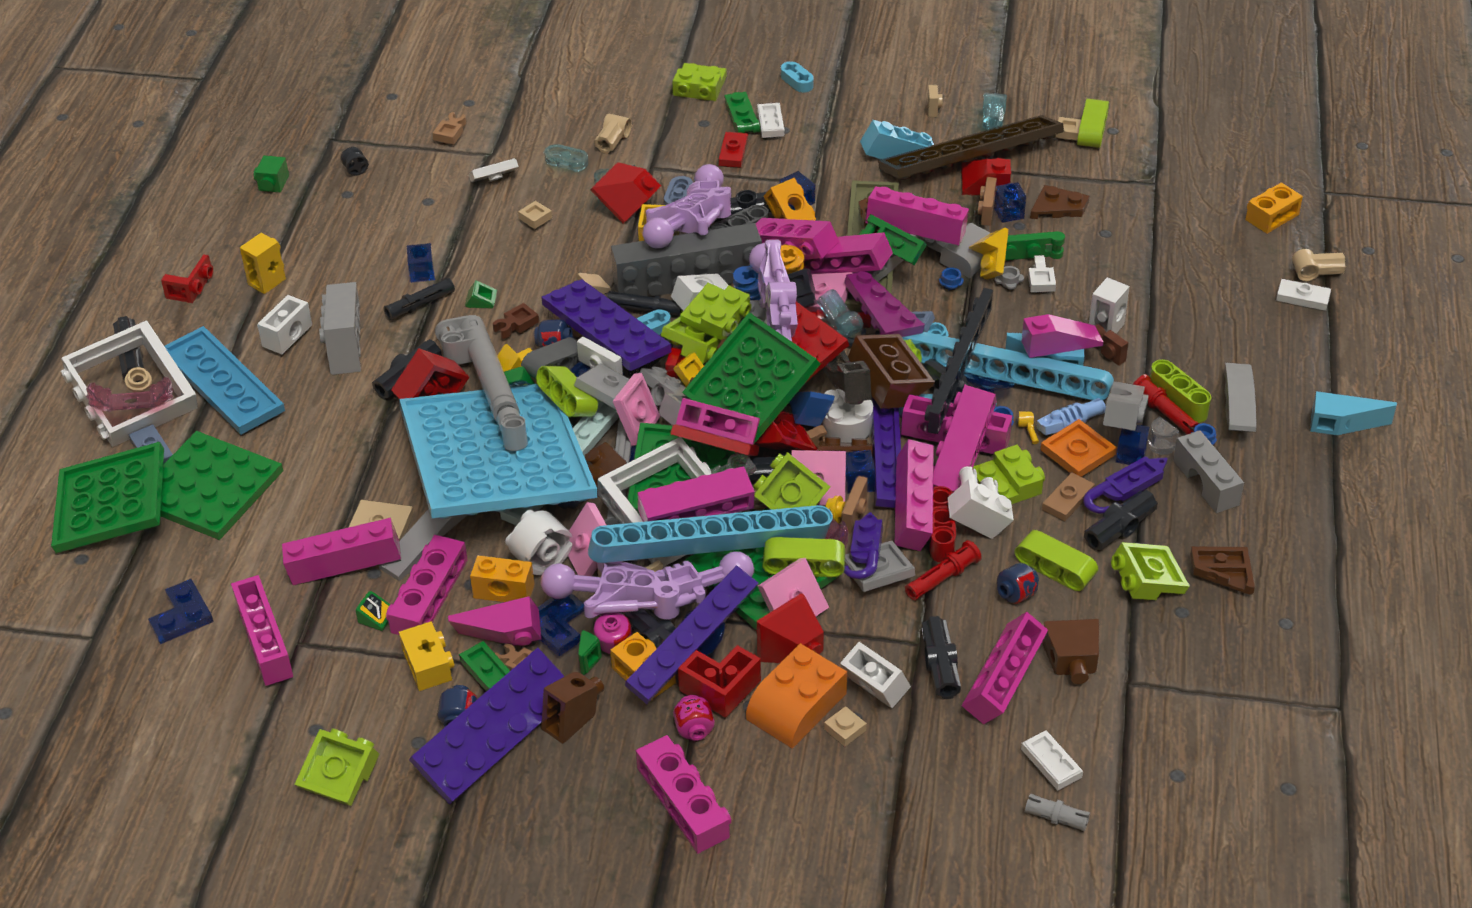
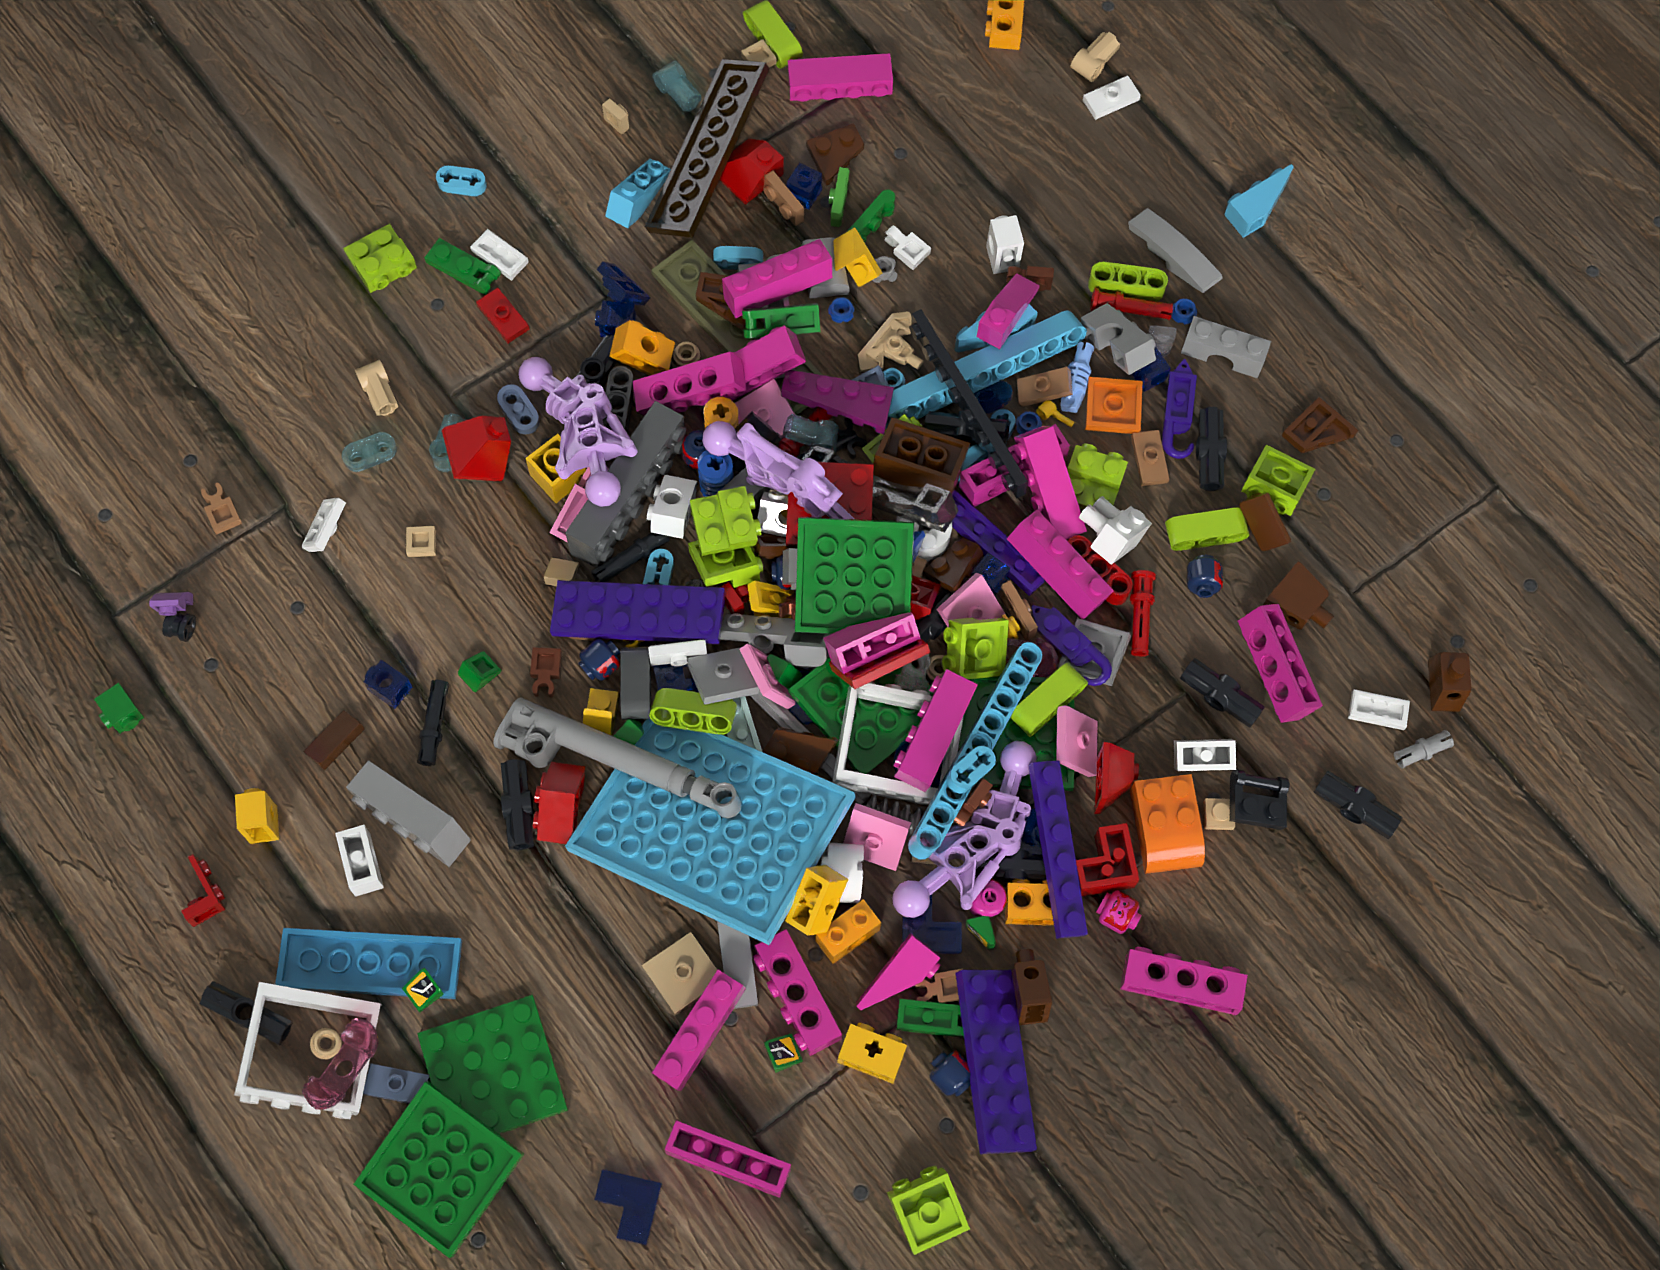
camera: 50 degrees left, 25 degrees up
none -> medium lavender slope [149,592,193,616]
none -> reddish brown slope [303,710,365,771]
none -> slope [402,967,444,1013]
none -> clear blue plate [597,261,651,306]
none -> green slope [767,654,803,690]
none -> yellow brick [785,865,849,936]
none -> dark pink brick [788,53,893,102]
none -> bright green plate [829,167,850,227]
none -> tan piece [858,312,923,372]
none -> medium azure beam [946,746,996,793]
none -> copper plate [953,778,993,827]
none -> medium nougat plate [1017,367,1073,407]
none -> black plate [1230,769,1290,830]
none -> reddish brown slope [1239,493,1292,551]
none -> black piece [1314,771,1403,840]
none -> reddish brown torso [1428,652,1471,712]

